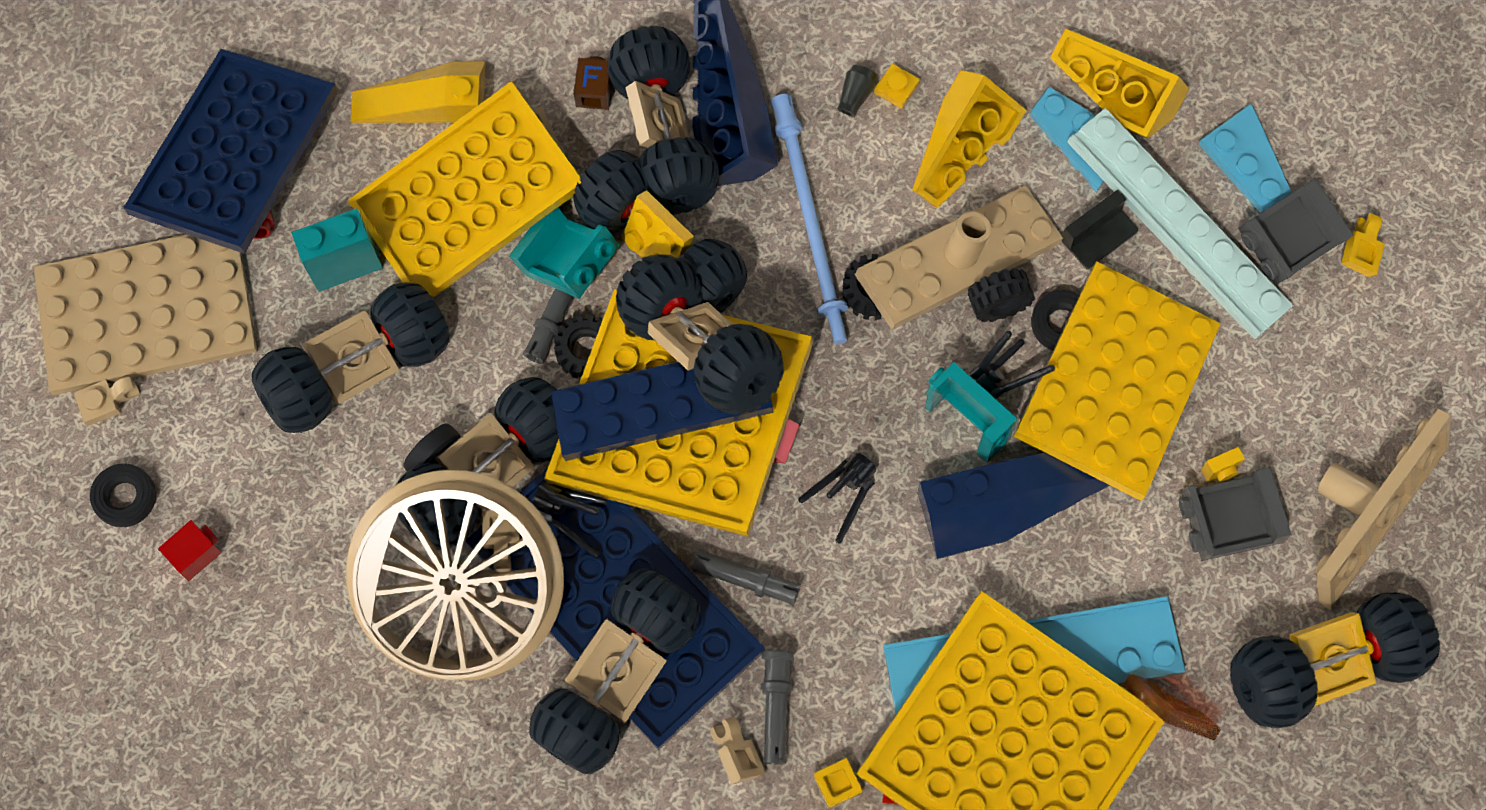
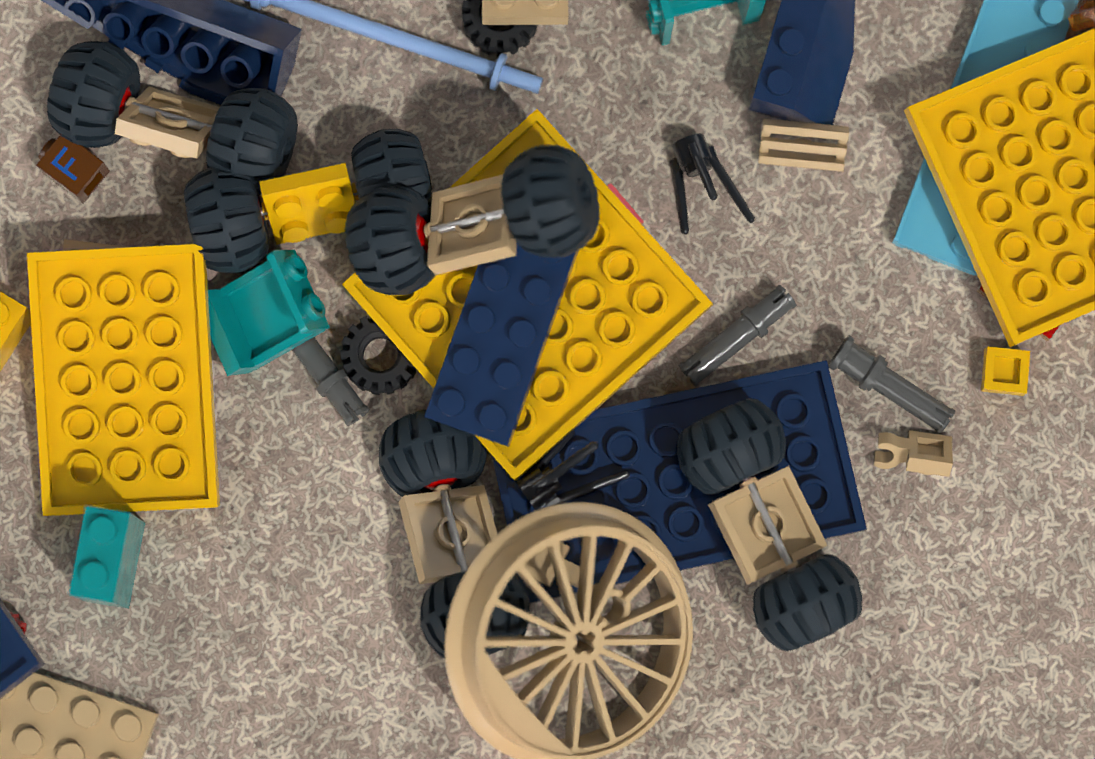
camera: 65 degrees left, 10 degrees up
black plate [251,282,450,433] -> none
black tyre [403,423,461,471] -> none
none -> tan tile [758,118,849,172]

